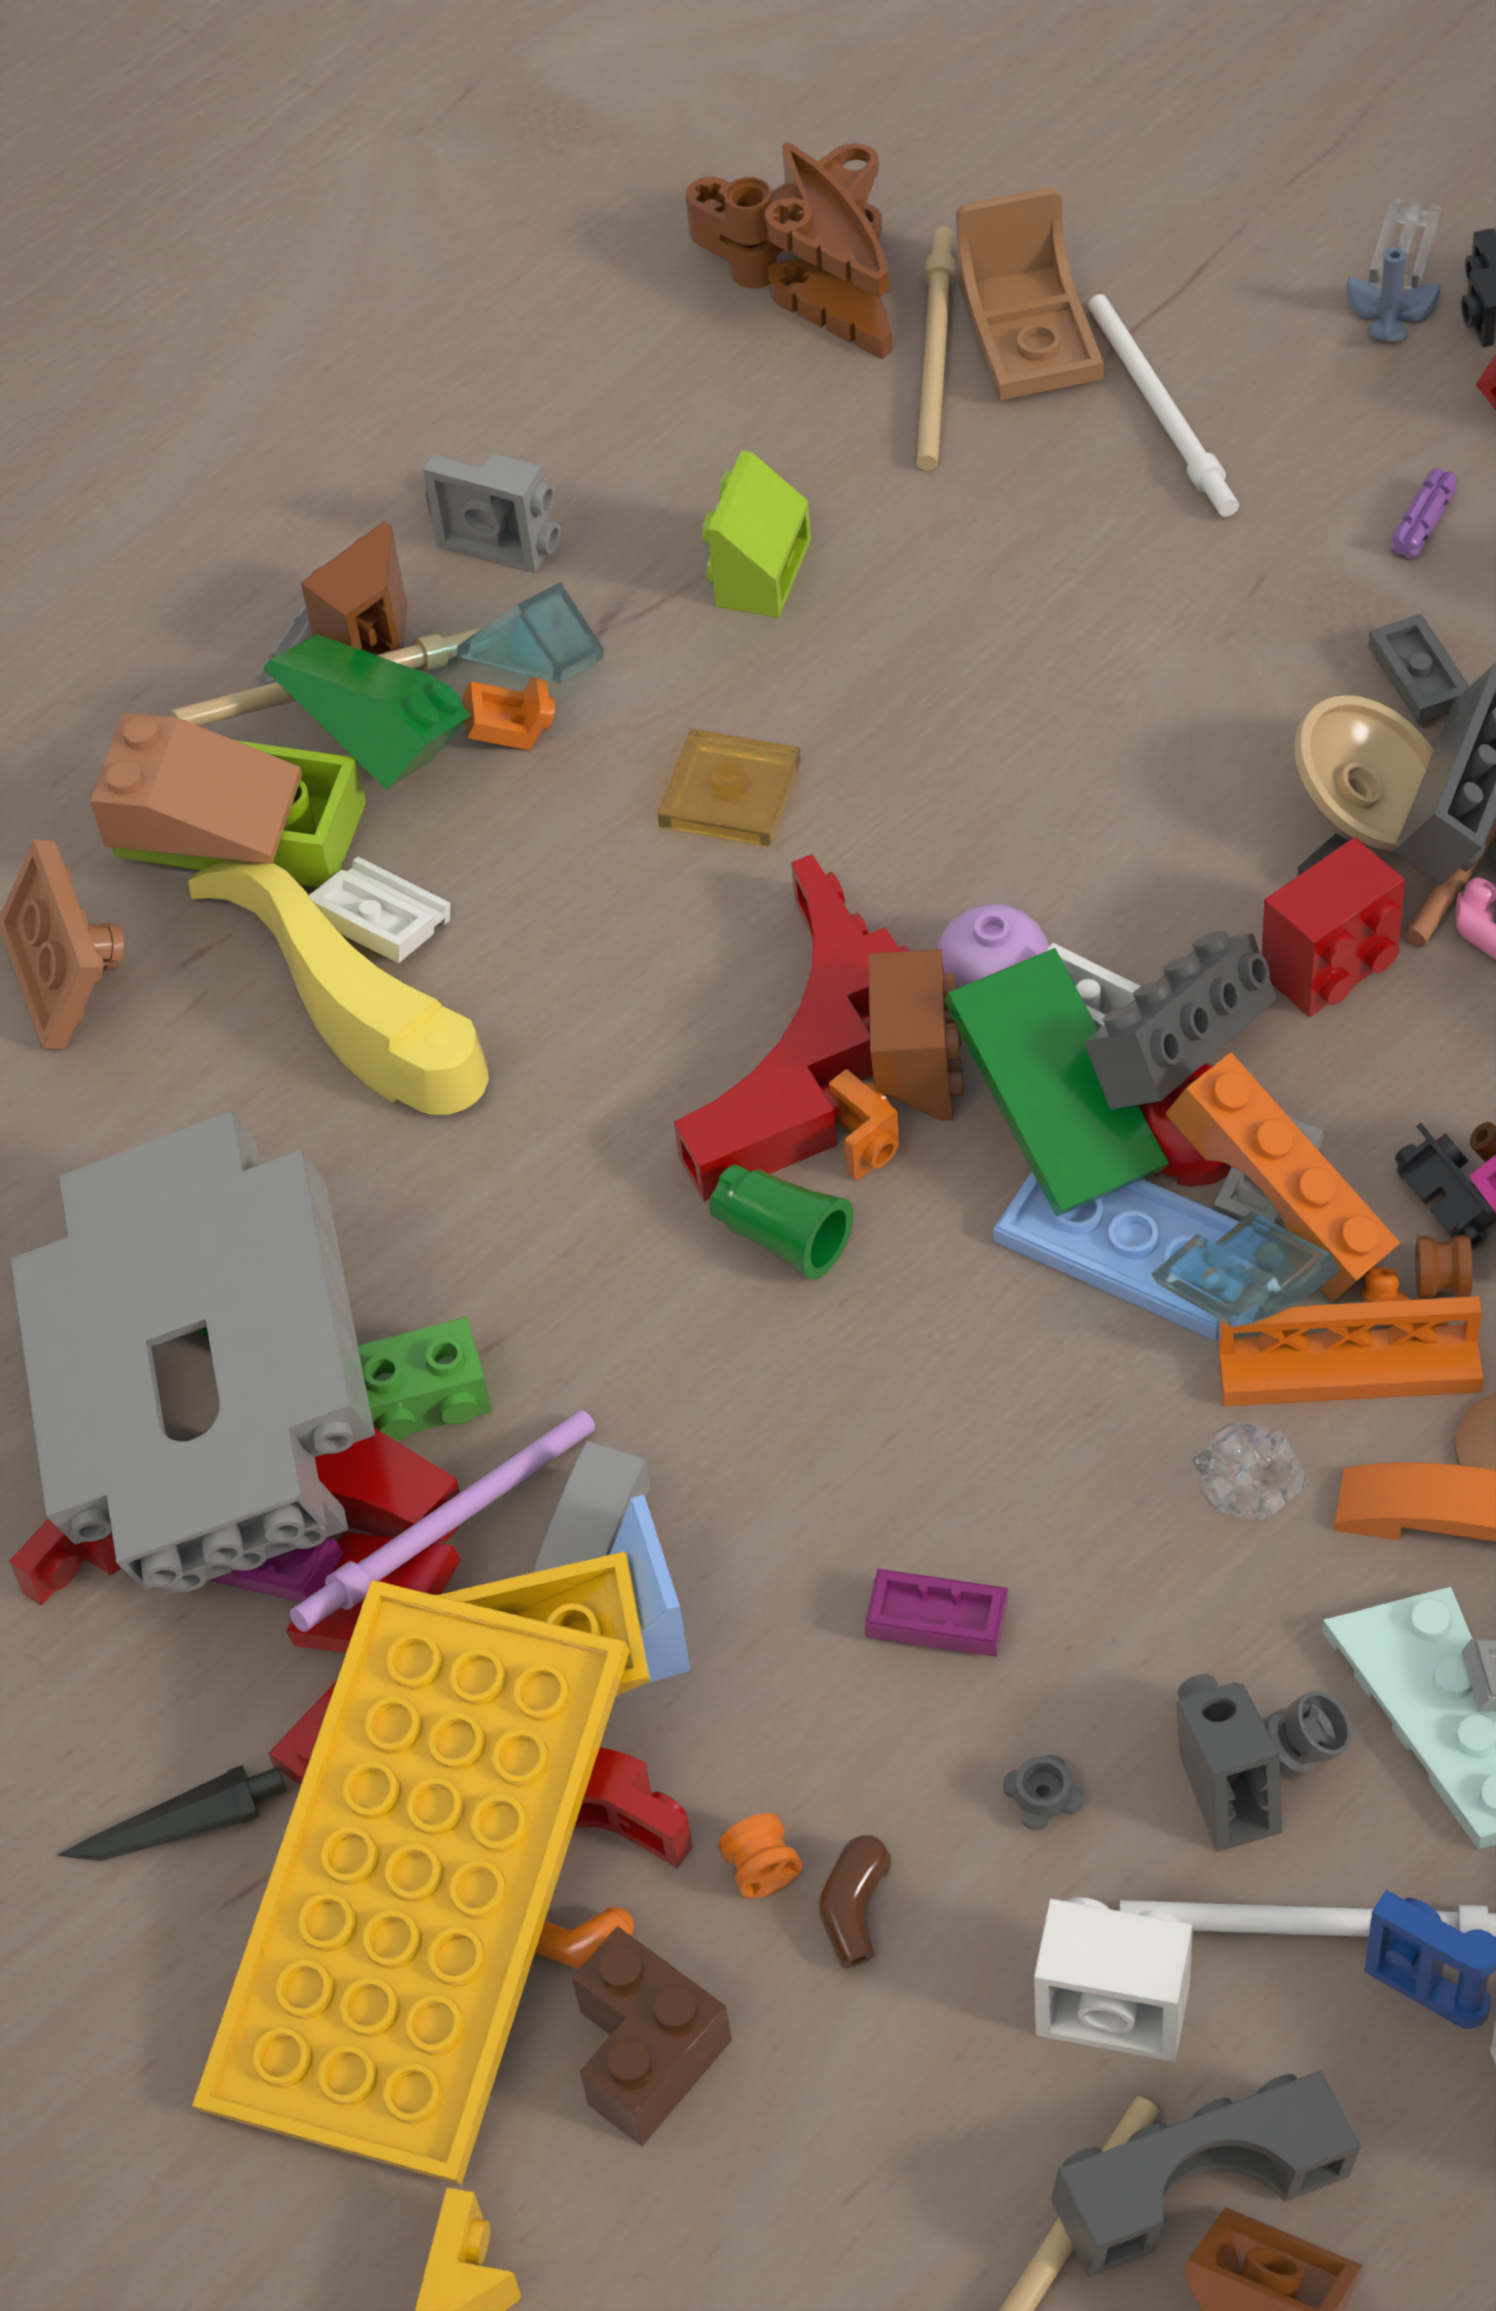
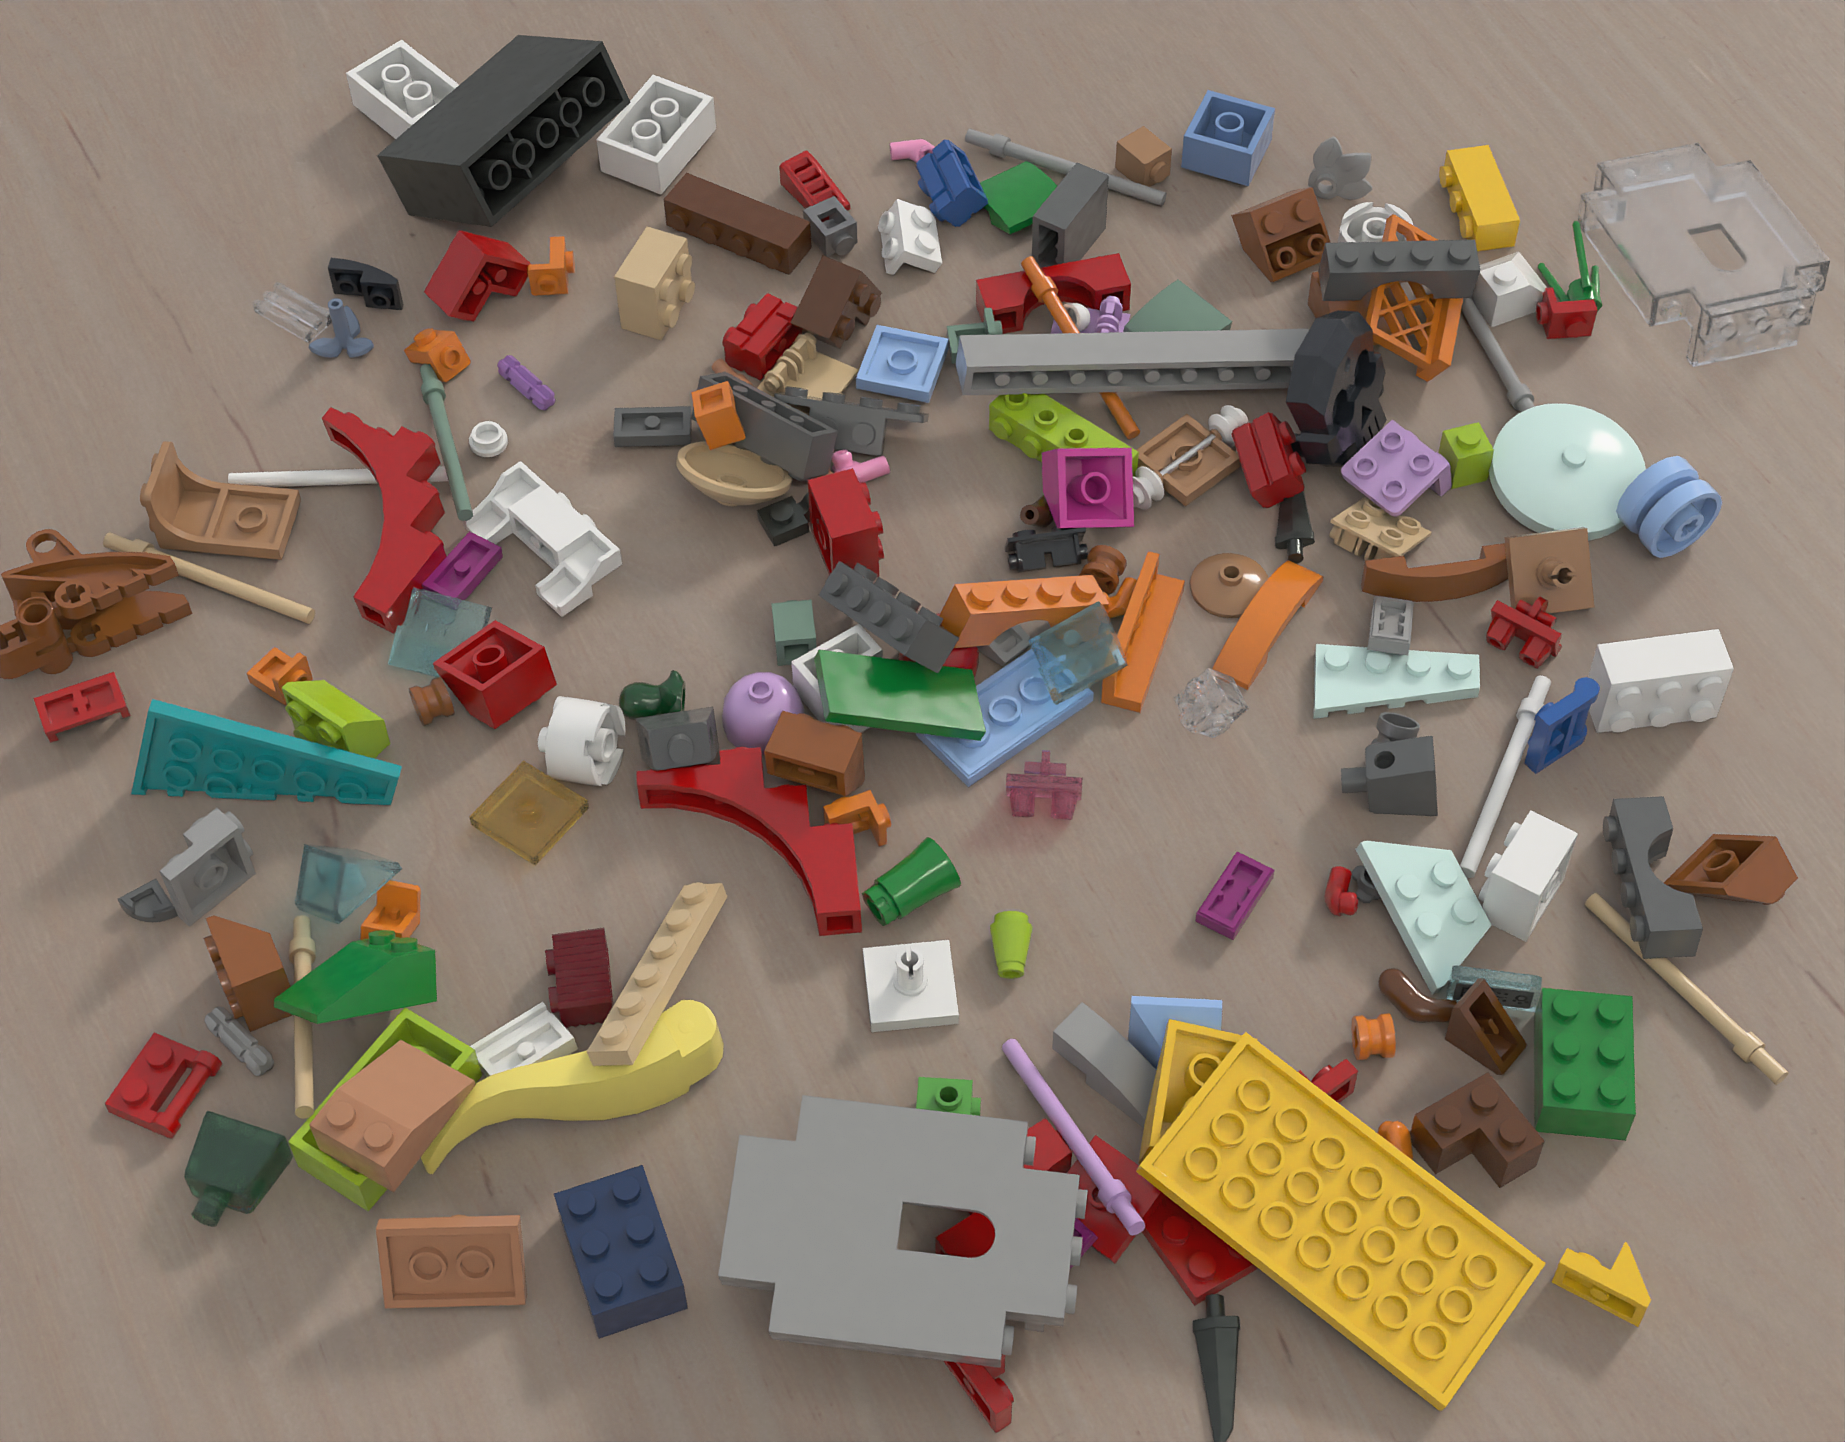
camera: 75 degrees left, 0 degrees up
none -> red hinge [33,672,131,743]
none -> red plate [105,1032,223,1138]
none -> teal wing [131,699,402,805]
none -> clear green torso [184,1110,293,1227]
none -> orange bracket [247,647,313,705]
none -> red arch [322,407,447,634]
none -> clear light blue slope [388,587,493,677]
none -> orange bracket [404,328,471,382]
none -> dark orange wheel [409,677,455,726]
none -> sand green bar [420,364,473,521]
none -> magenta plate [422,531,503,610]
none -> red slope [433,620,557,729]
none -> white bracket [463,461,622,617]
none -> white plate [469,421,508,457]
none -> white brick [538,696,625,786]
none -> dark red brick [545,927,614,1028]
none -> dark blue brick [554,1165,688,1339]
none -> tan plate [587,882,727,1066]
none -> dark green animal [619,670,686,720]
none -> dark grey torso [635,706,719,770]
none -> orange panel [691,381,746,450]
none -> sand green brick [771,599,817,666]
none -> white tile [863,940,959,1032]
none -> lime cone [990,911,1033,979]
none -> clear pink hips [1006,750,1083,820]
none -> red arm [1324,866,1358,916]
none -> light aqua wing [1355,841,1491,995]
none -> reddish brown slope [1445,978,1528,1075]
none -> clear light blue tile [1446,965,1542,1012]
none -> green brick [1534,988,1636,1141]

